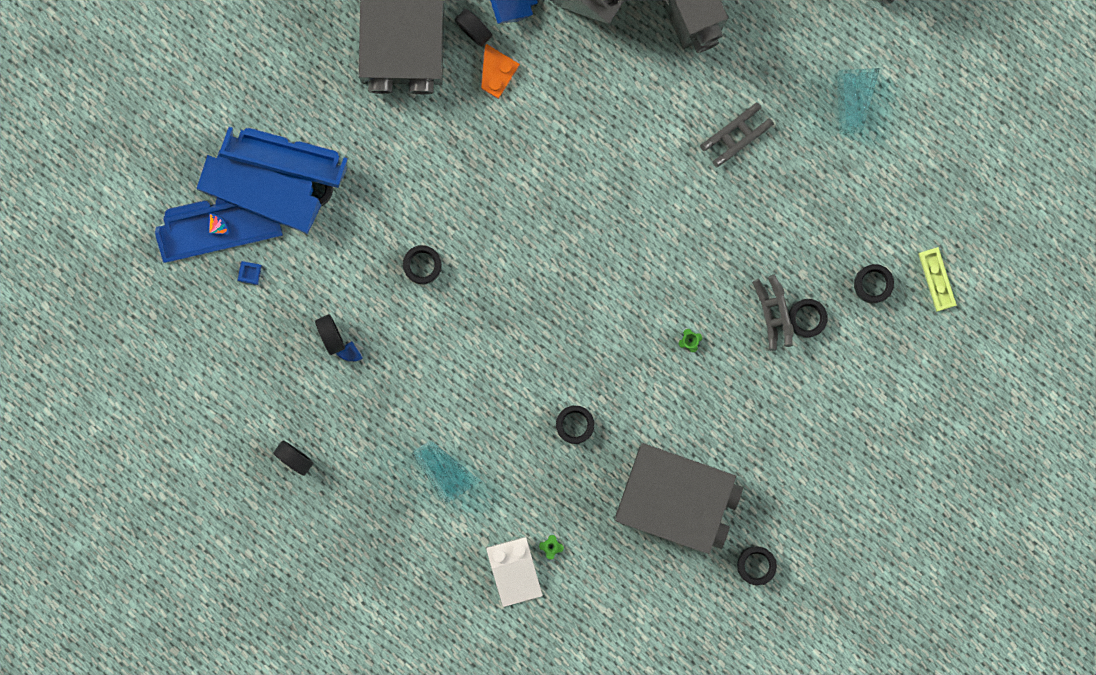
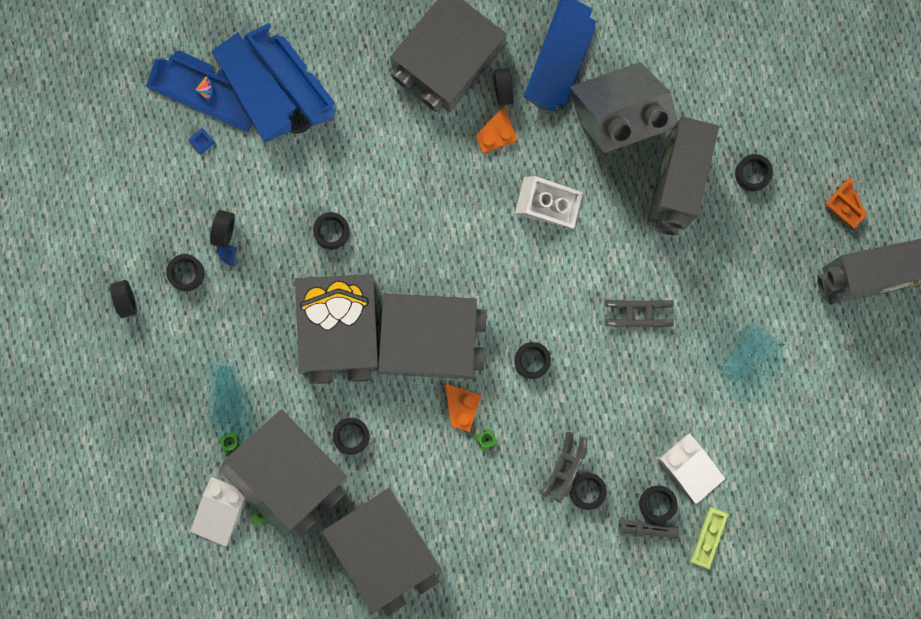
camera: 35 degrees right, 5 degrees down
none -> black tyre [166,254,205,291]
none -> bright green plate [219,432,241,454]
none -> dark grey brick [220,409,347,539]
none -> dark grey brick [295,274,379,384]
none -> dark grey brick [378,293,487,379]
none -> orange wing [445,384,481,432]
none -> black tyre [514,342,551,379]
none -> white slope [515,176,583,229]
none -> dark grey pin [618,517,679,539]
none -> white slope [657,434,725,504]

